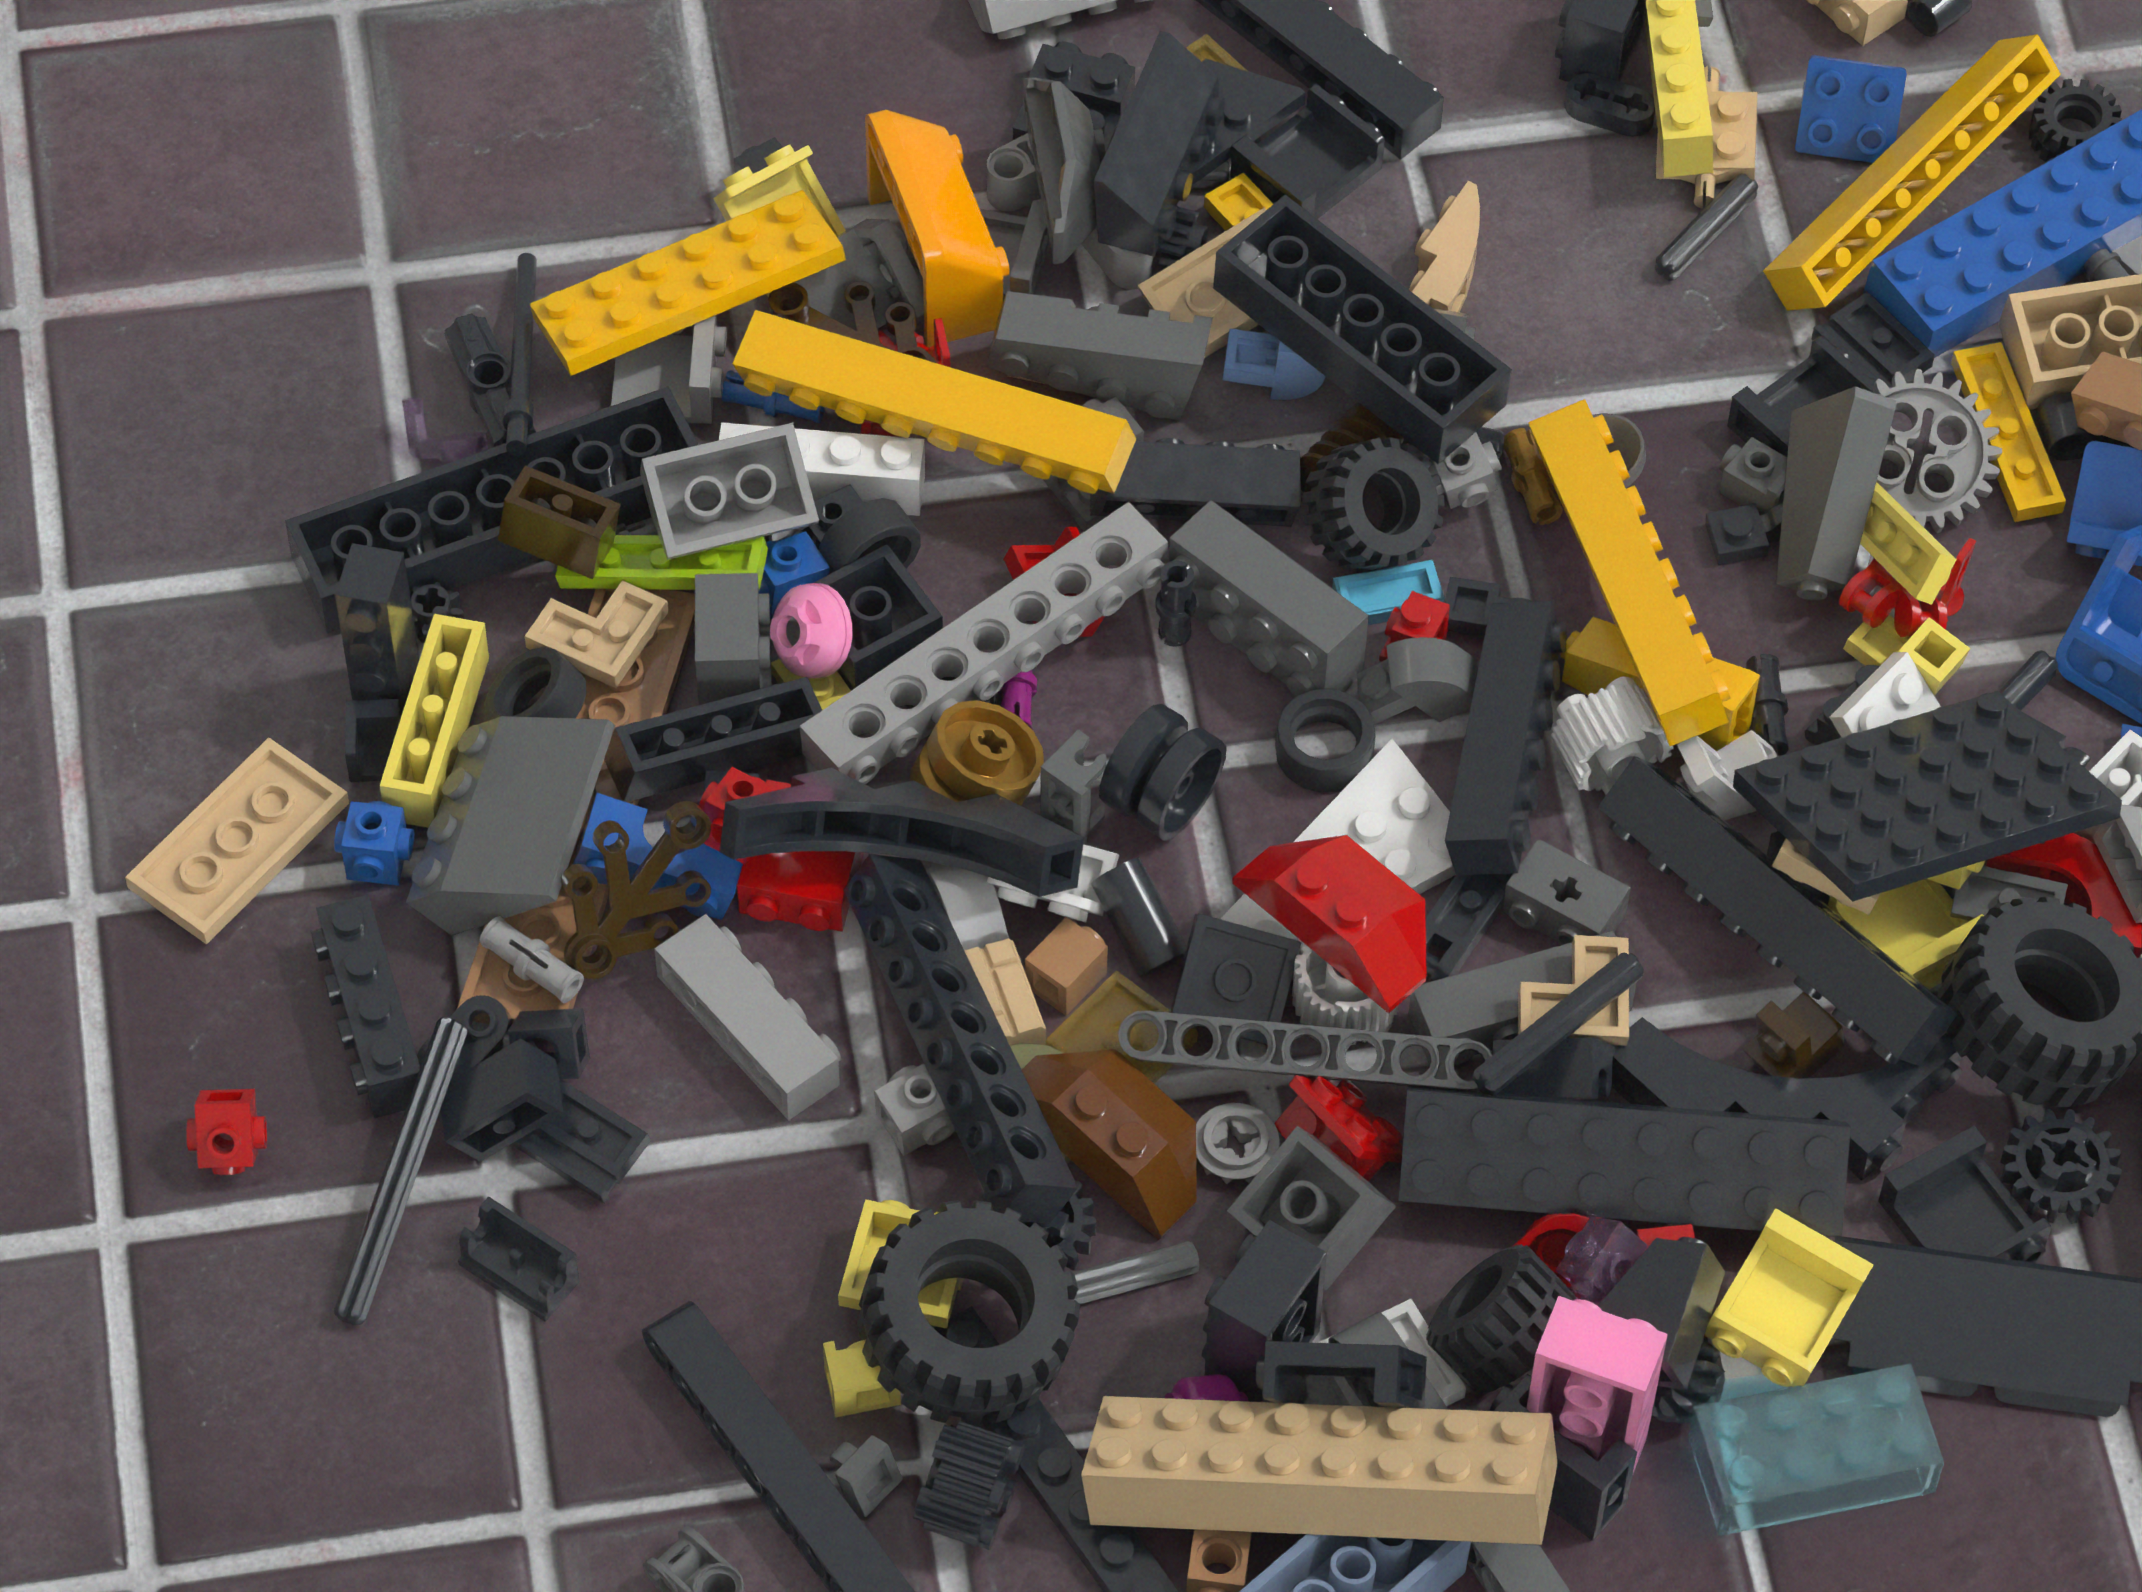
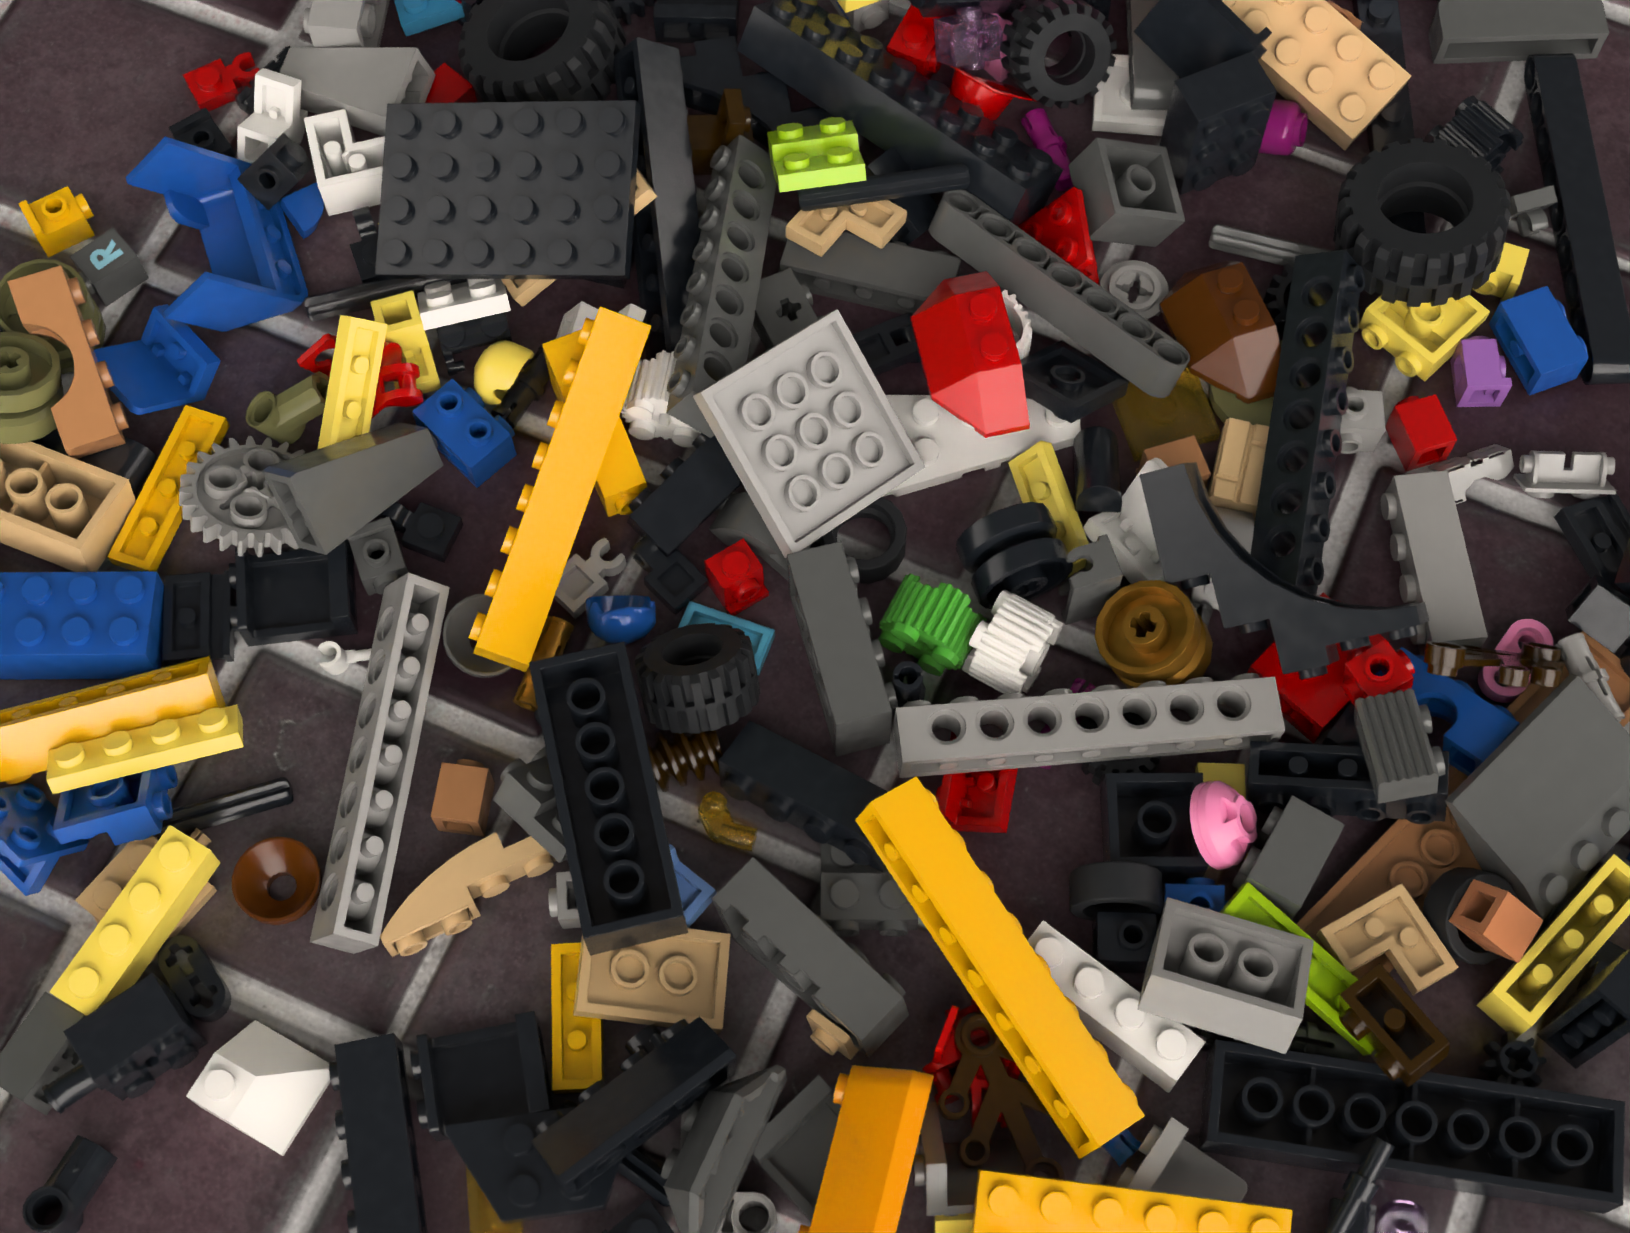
camera: 145 degrees left, 10 degrees up
none -> light yellow plate [46,704,244,794]
none -> blue plate [52,765,178,846]
none -> white slope [186,1020,331,1156]
none -> reddish brown piece [232,837,322,925]
none -> olive piece [246,371,330,445]
none -> light grey brick [310,572,450,954]
none -> white hand [318,641,372,675]
none -> blue brick [412,379,517,488]
none -> medium nougat brick [430,759,495,837]
none -> light yellow hair [474,340,534,406]
none -> light grey plate [554,538,627,619]
none -> blue hair [586,595,656,645]
none -> dark grey brick [666,134,777,438]
none -> light grey plate [693,309,925,558]
none -> clear yellow arm [698,791,758,851]
none -> lime plate [767,117,867,192]
none -> bright green brick [878,573,987,676]
none -> white brick [962,590,1063,694]
none -> light yellow plate [1008,440,1089,579]
none -> magenta pin [1021,108,1073,191]
none -> dark grey brick [1354,688,1445,804]
none -> red brick [1385,394,1458,472]
none -> light grey piece [1428,444,1514,504]
none -> nougat brick [1449,879,1544,963]
none -> medium lavender brick [1450,336,1512,407]
none -> bright pink plate [1478,619,1553,703]
none -> blue brick [1489,286,1589,396]
none -> light grey hinge [1513,450,1616,499]

